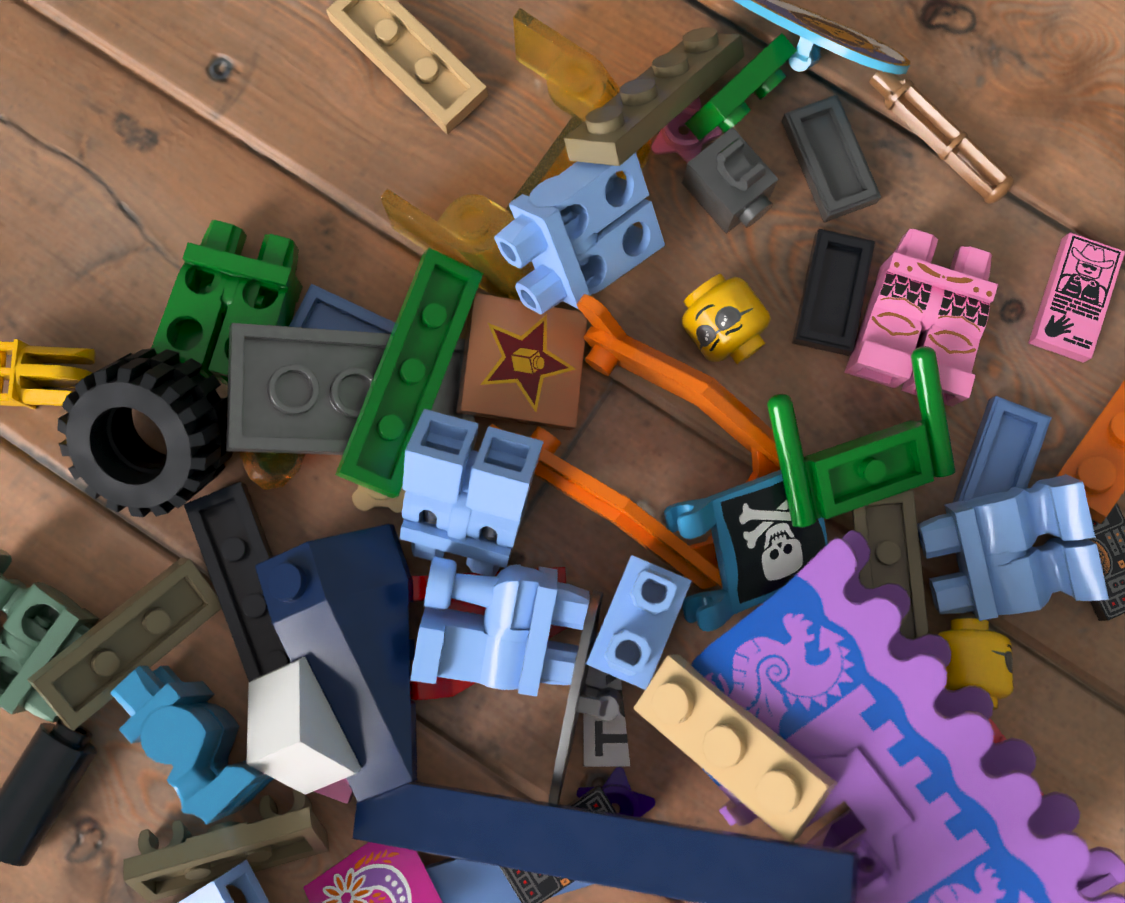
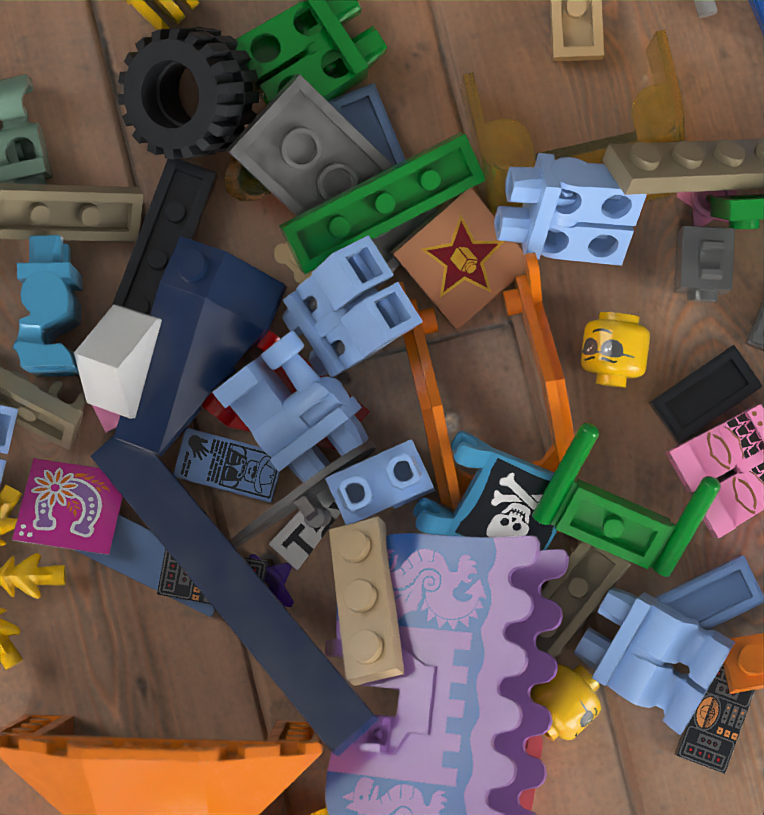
camera: 45 degrees right, 5 degrees up
none -> medium blue tile [173,428,280,503]

